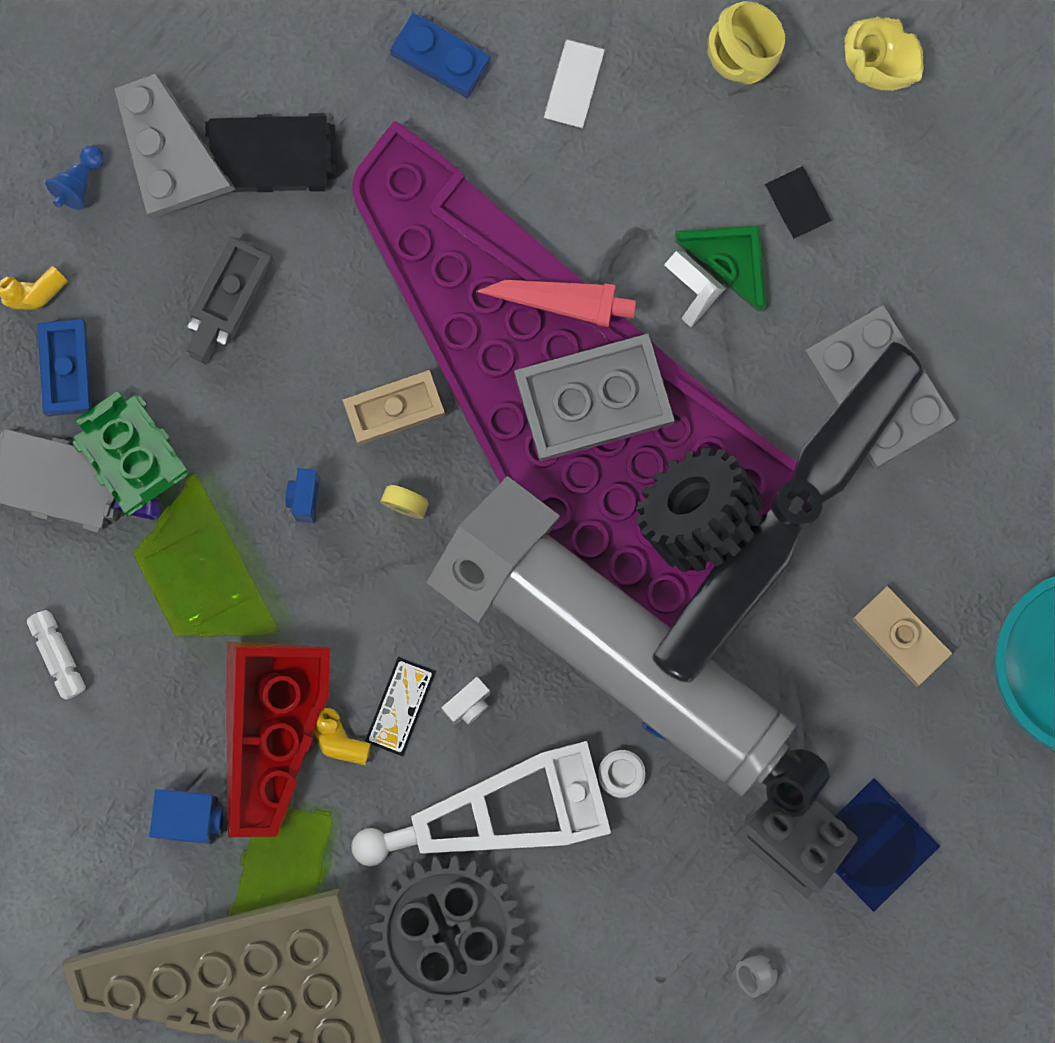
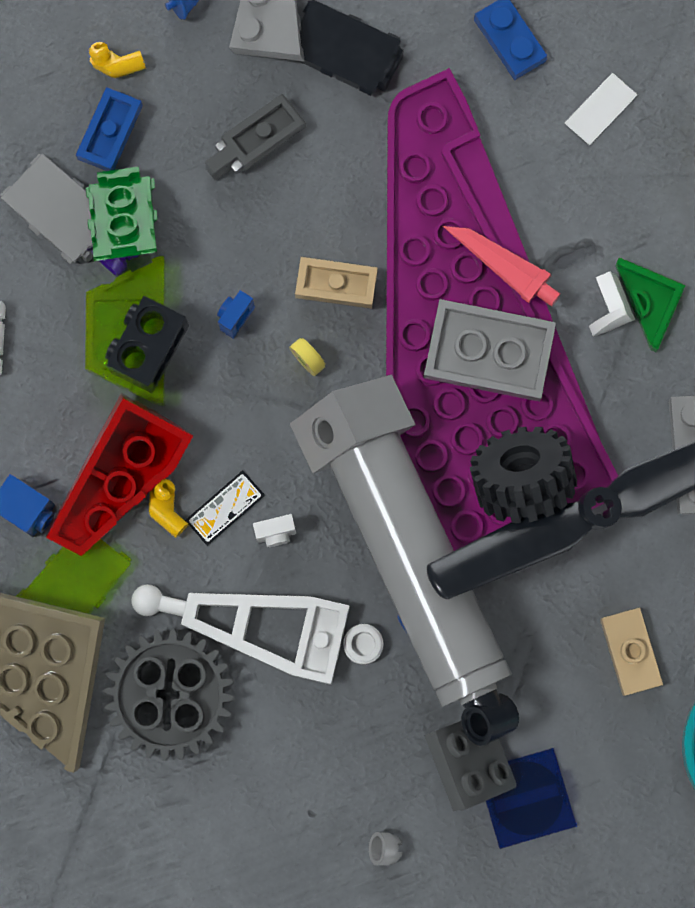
camera: 30 degrees right, 0 degrees up
none -> black brick [105,296,189,394]

